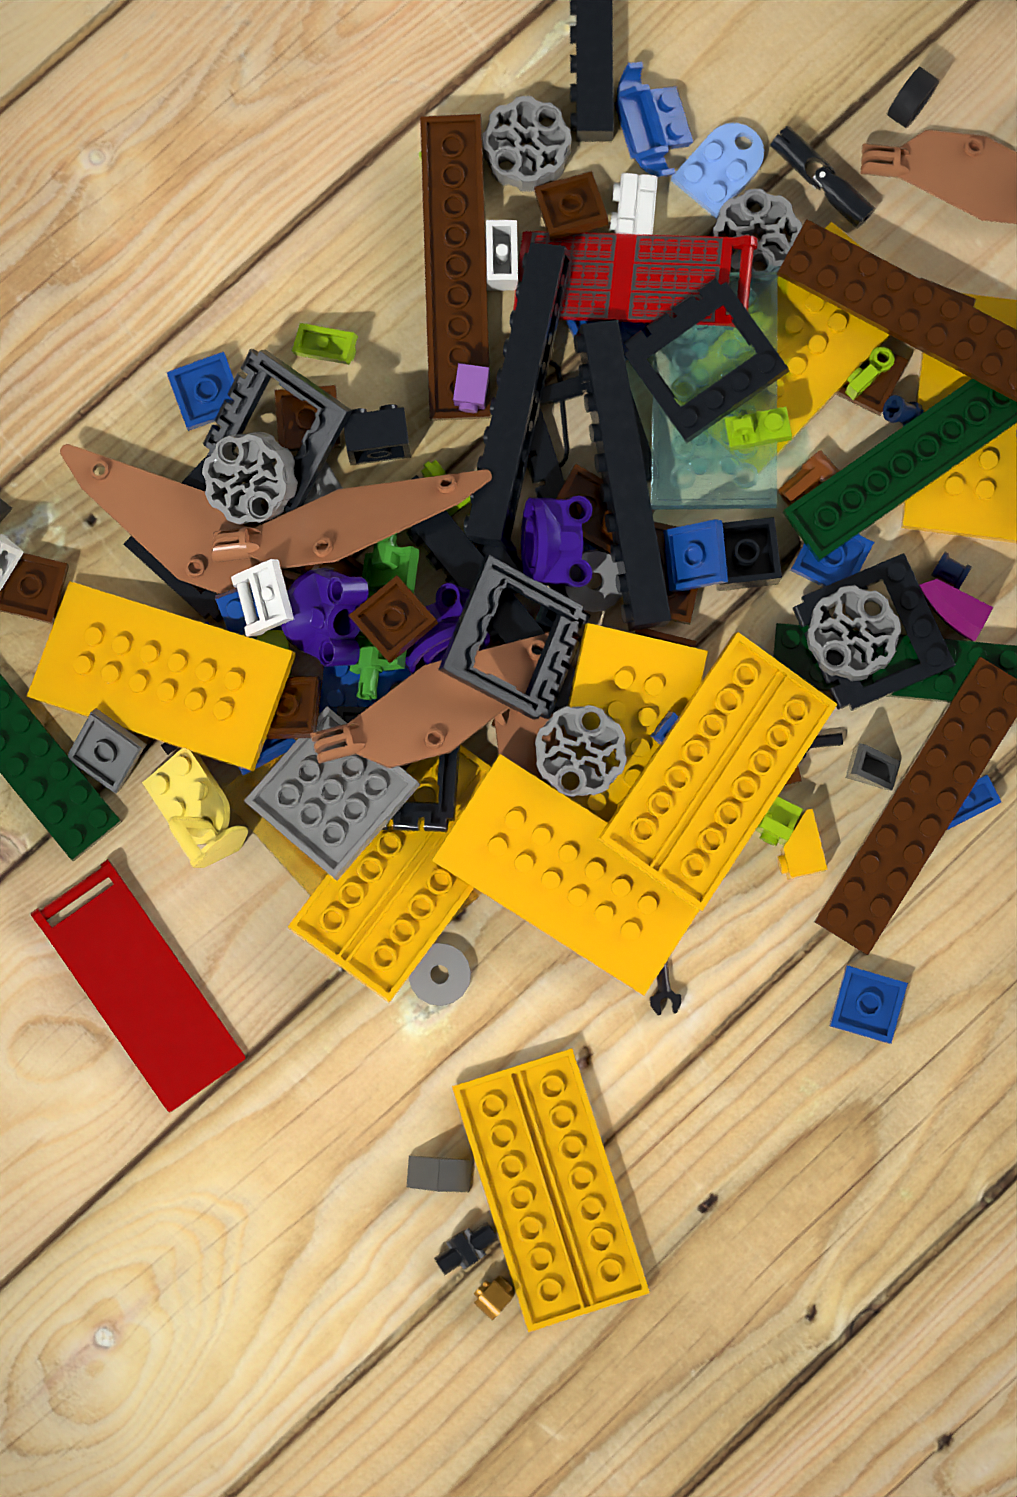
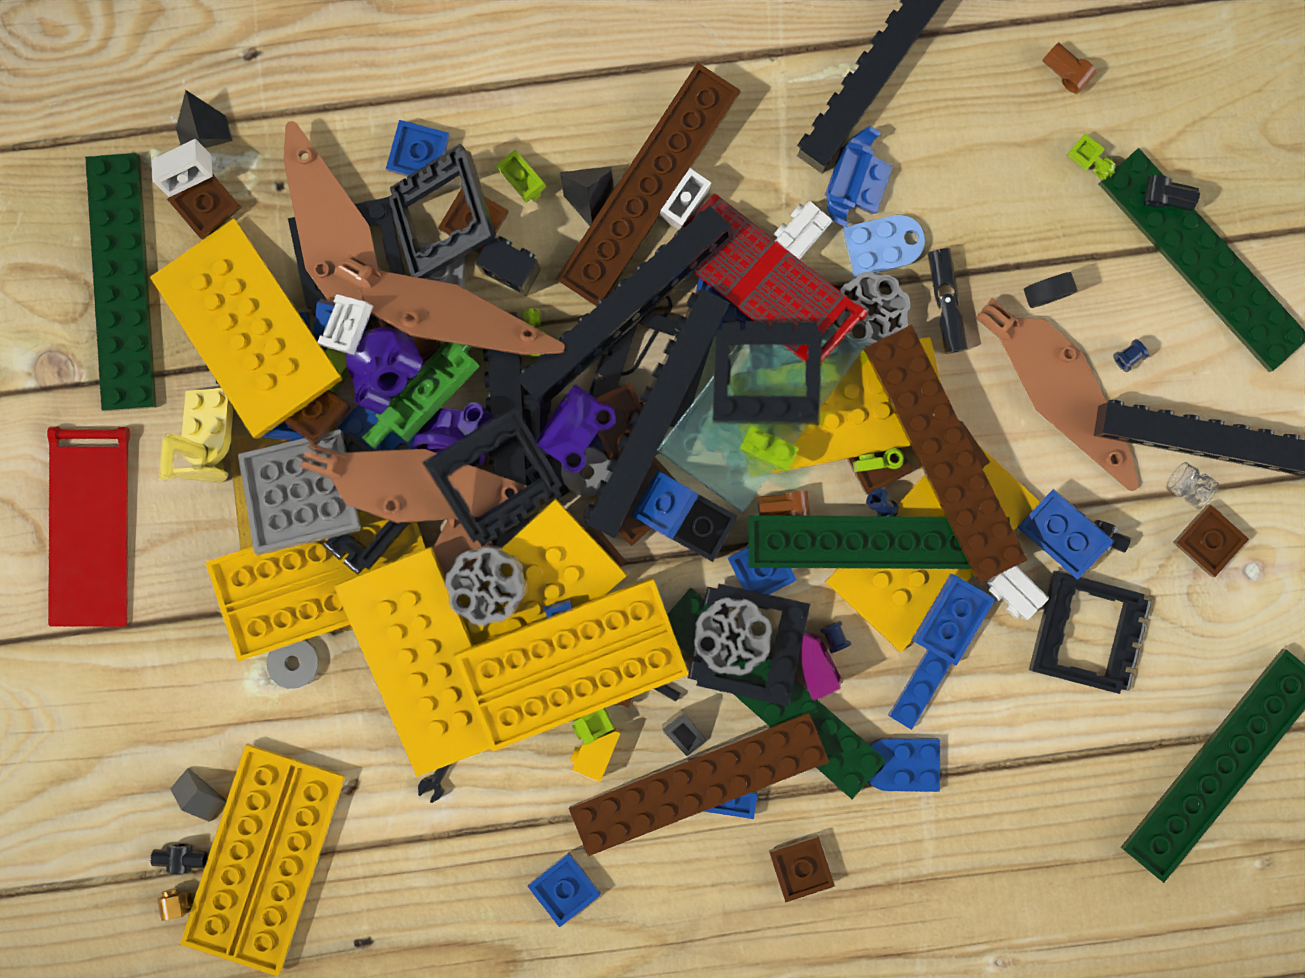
camera: 30 degrees right, 5 degrees up
dark grey tile [67,708,146,794] -> none
light grey connector [202,431,298,524] -> none
reddish brown plate [349,575,438,664] -> none
medium lavender brick [453,363,490,413] -> none
light grey connector [482,96,571,192] -> none
reddish brown plate [534,171,609,241] -> none
none -> black slope [560,167,614,226]

